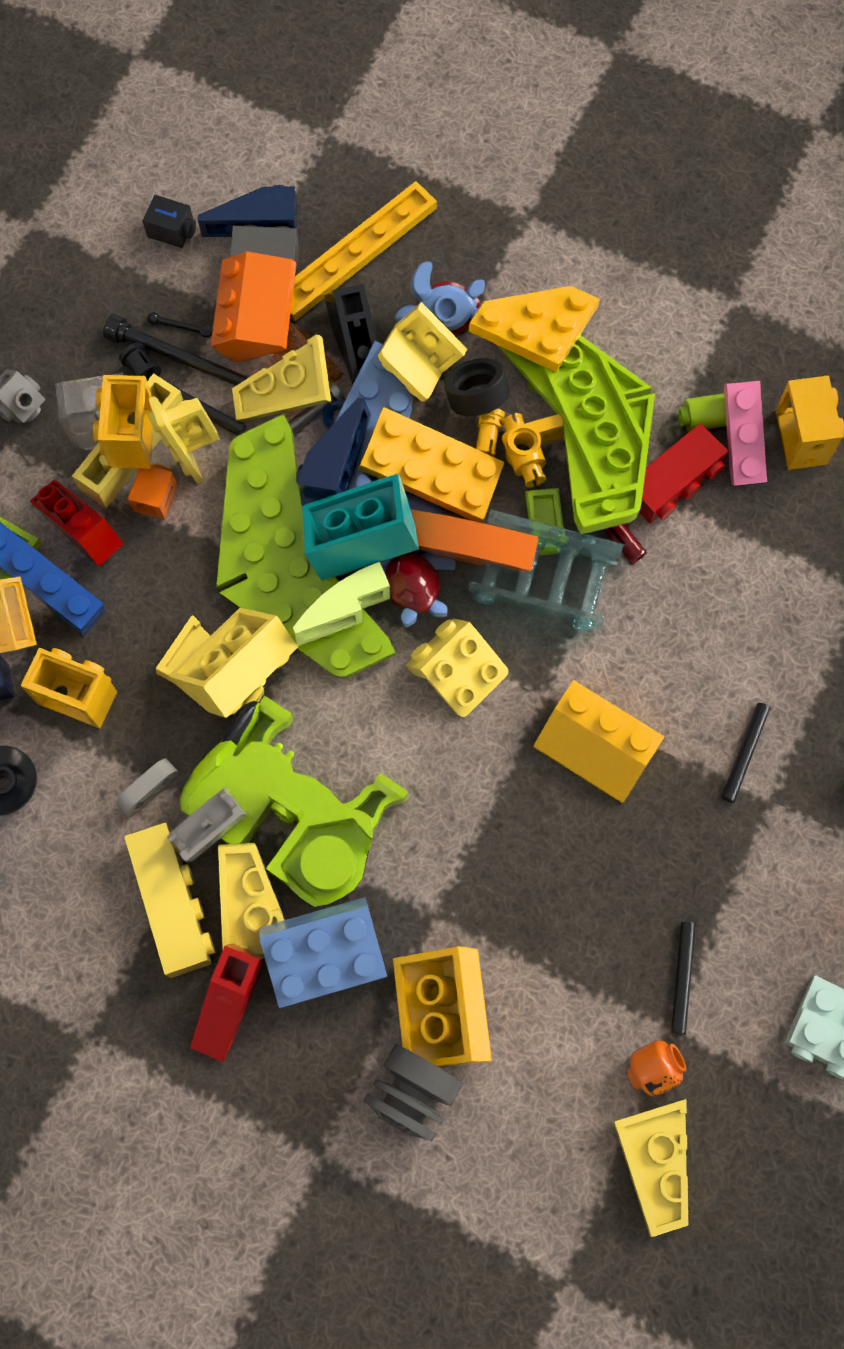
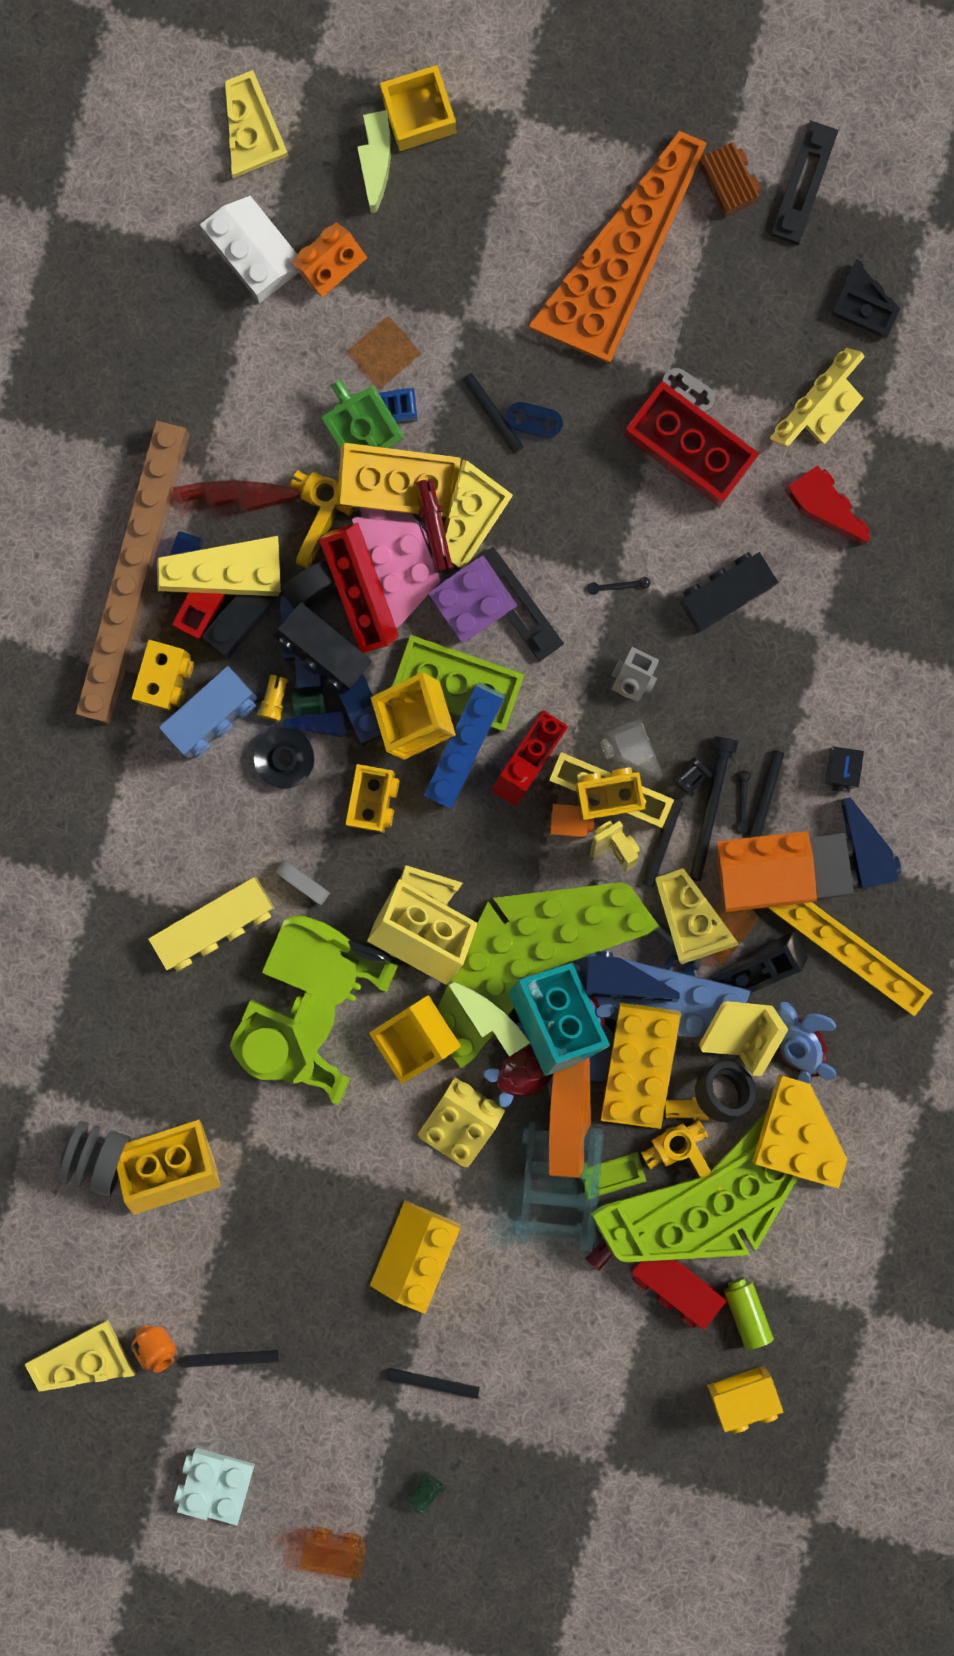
camera: 75 degrees right, 15 degrees up
light grey hinge [167,787,248,862] -> none
red slope [190,943,266,1062] -> none
light yellow wing [218,843,285,954] -> none
medium blue brick [259,897,387,1008] -> none
bright pink plate [724,381,767,486] -> none
none -> yellow piece [369,995,461,1085]
none -> black bar [748,750,785,838]

